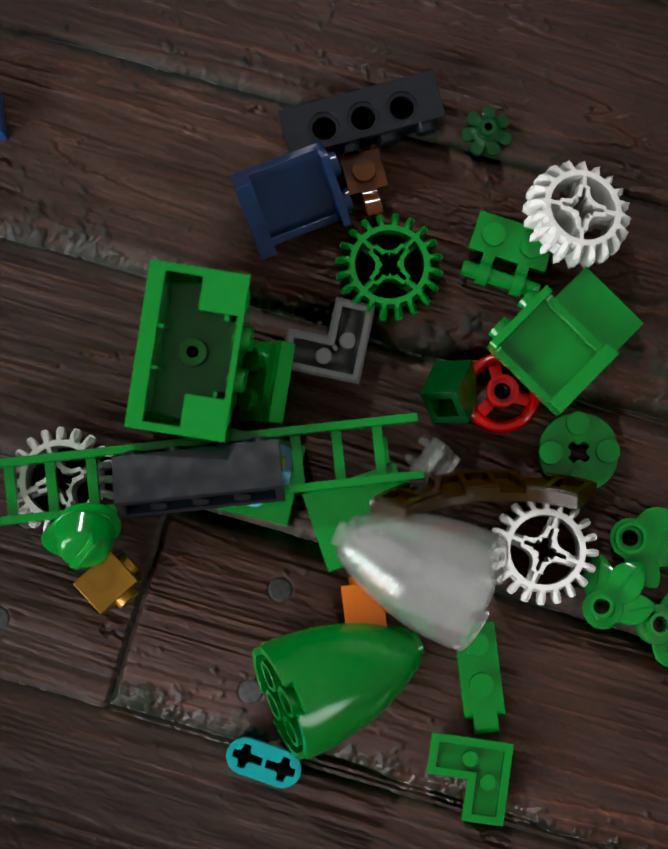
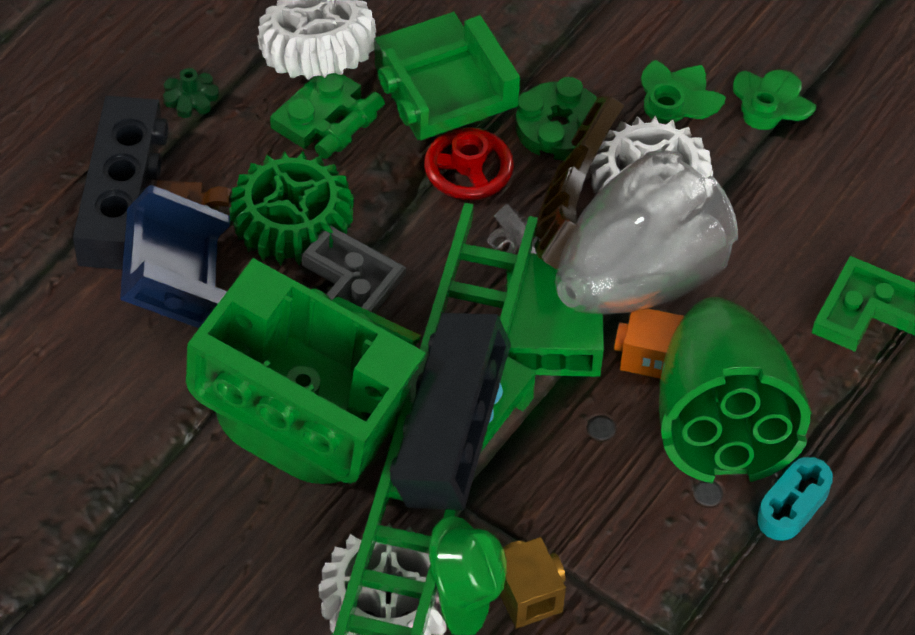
camera: 75 degrees left, 30 degrees down
dark green brick [420,360,477,423] -> none
green hinge [453,621,505,735] -> none
green plate [582,555,656,629] -> none

